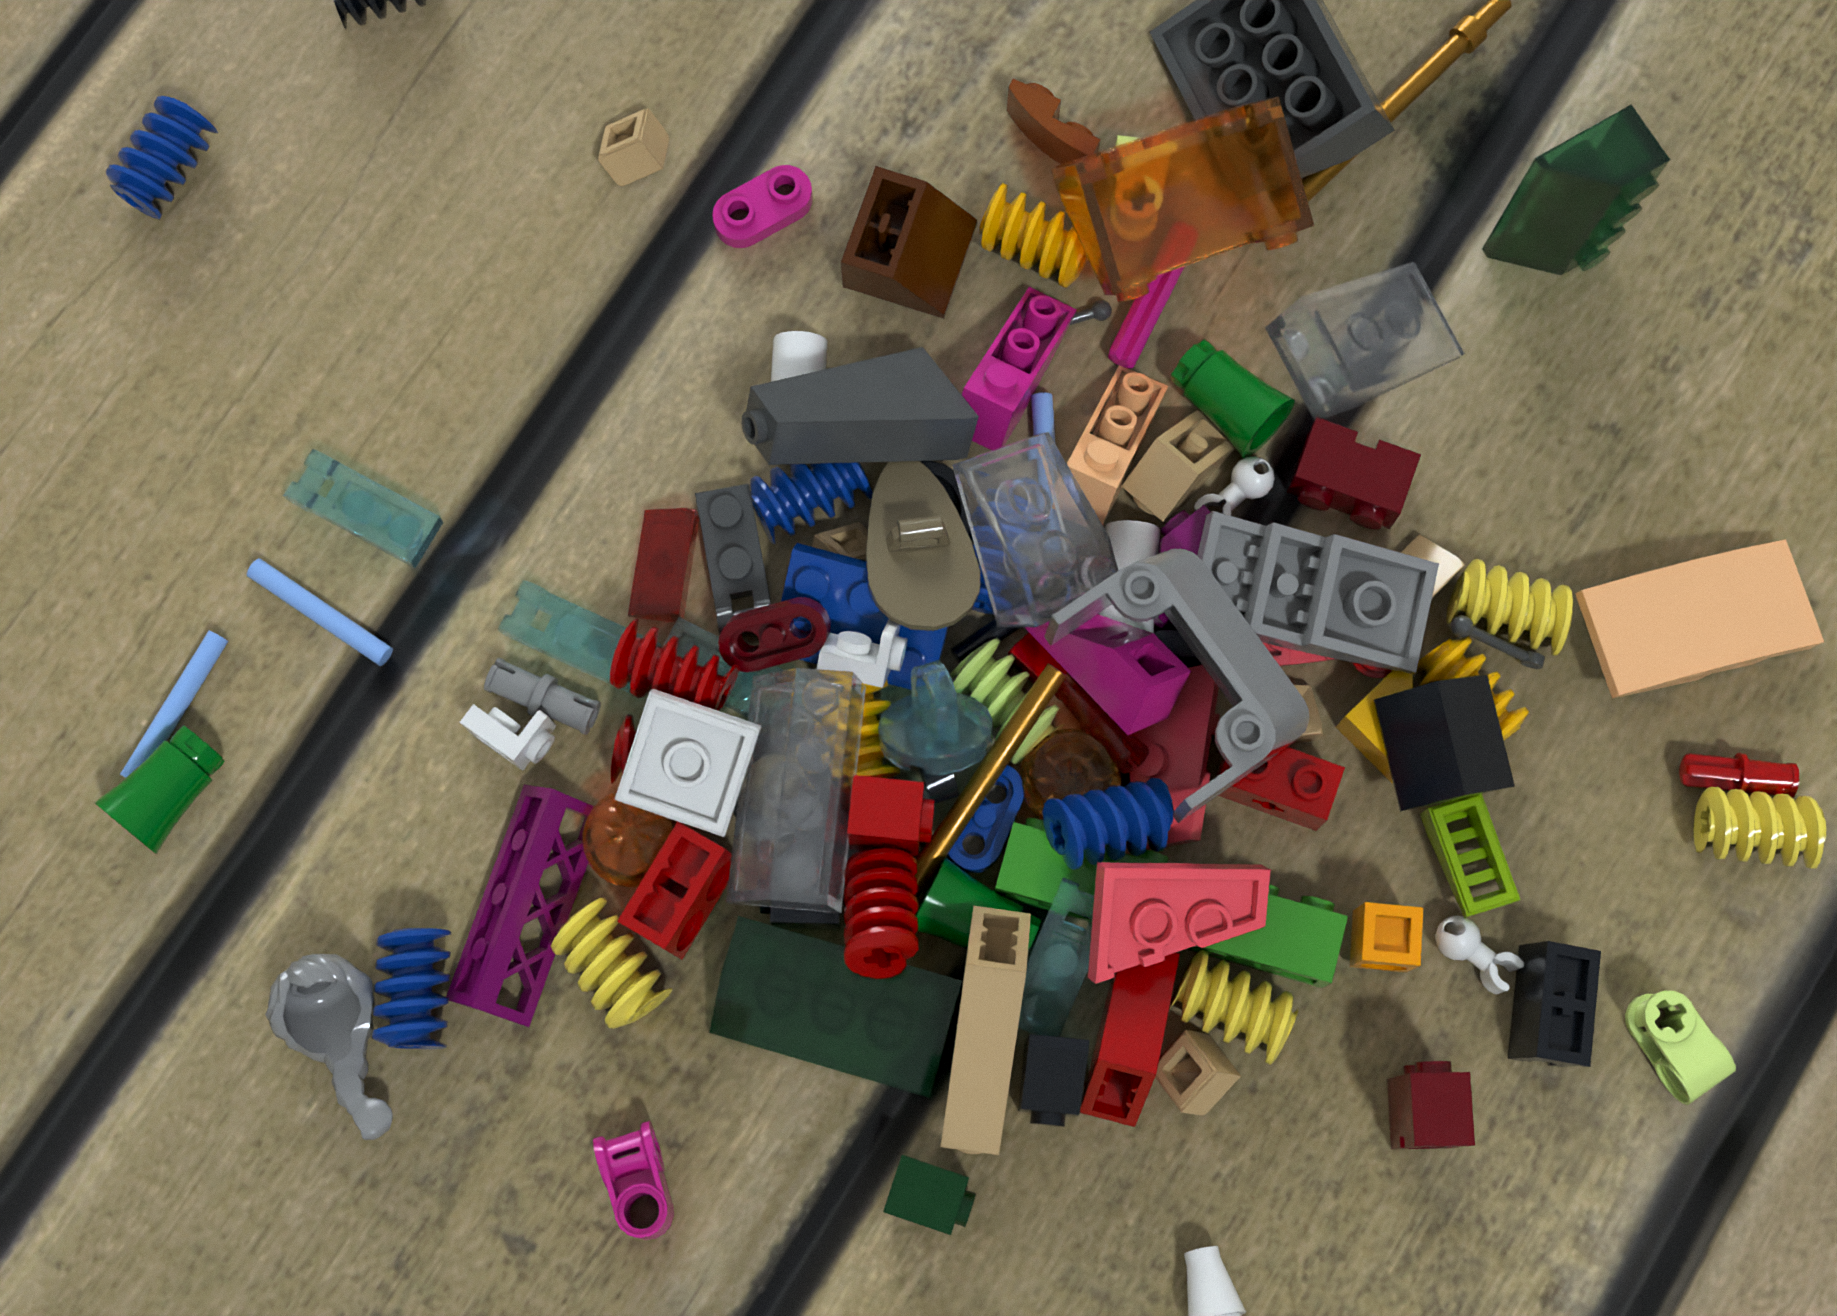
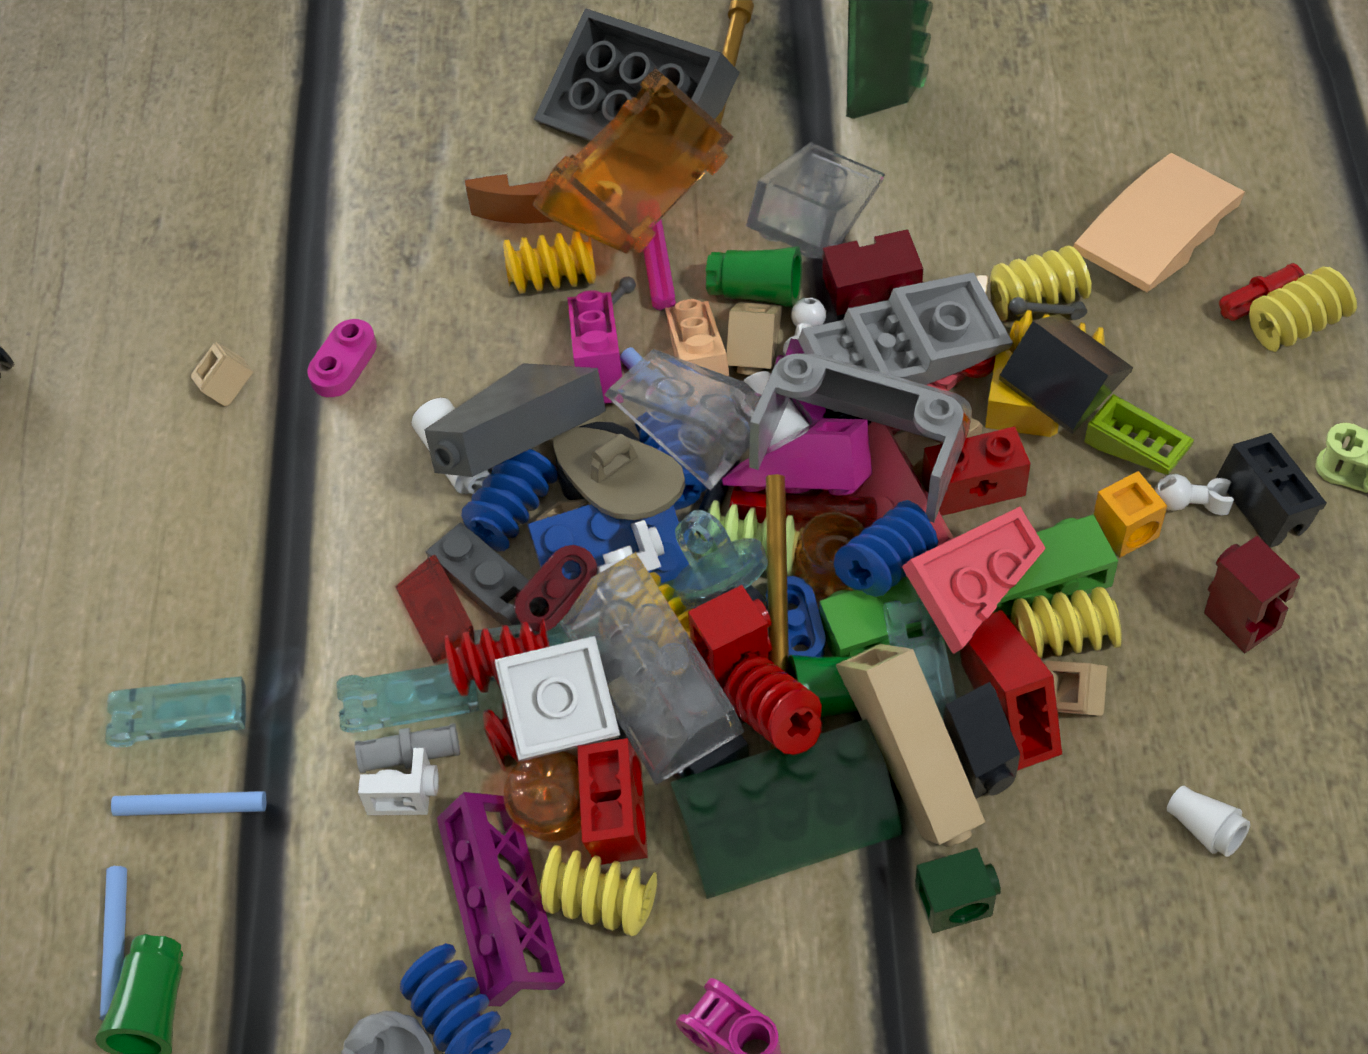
camera: 30 degrees left, 20 degrees down
reddish brown slope [841,166,978,319] -> none

